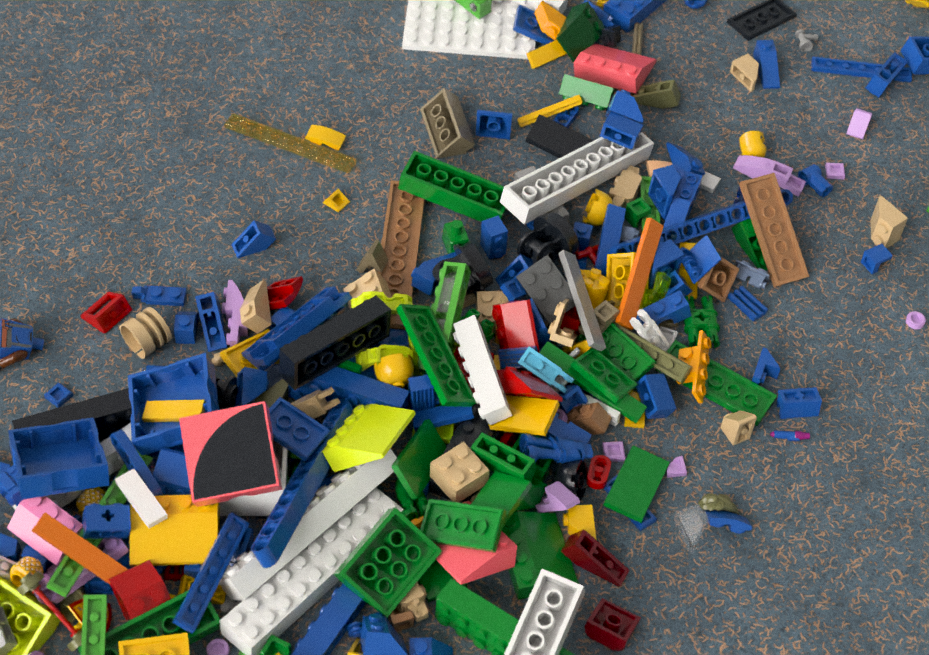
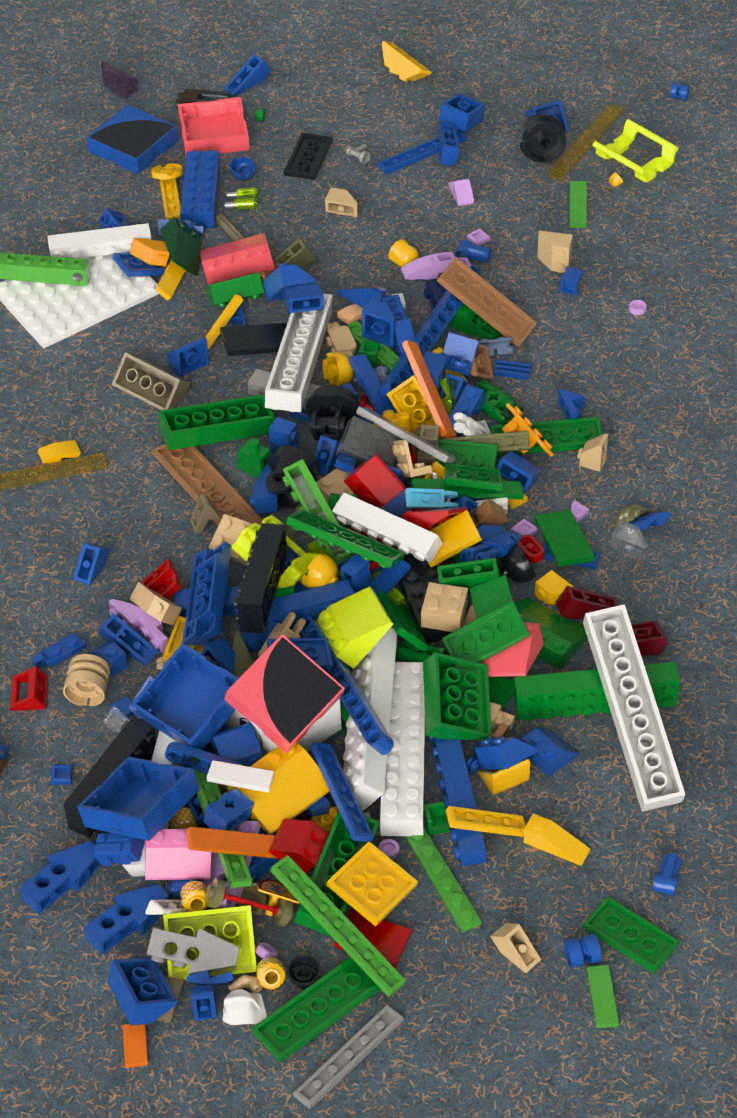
camera: 35 degrees left, 5 degrees down
yellow tile [142,400,206,422] -> none
yellow slope [322,189,350,213] -> none
lavender slope [535,481,580,513] -> none
black bracket [602,24,621,48] -> none
blue slope [753,40,780,89] -> none
blue piece [770,430,810,442] -> none
blue hinge [777,387,822,419] -> none
none -> clear neon green piece [225,186,259,211]

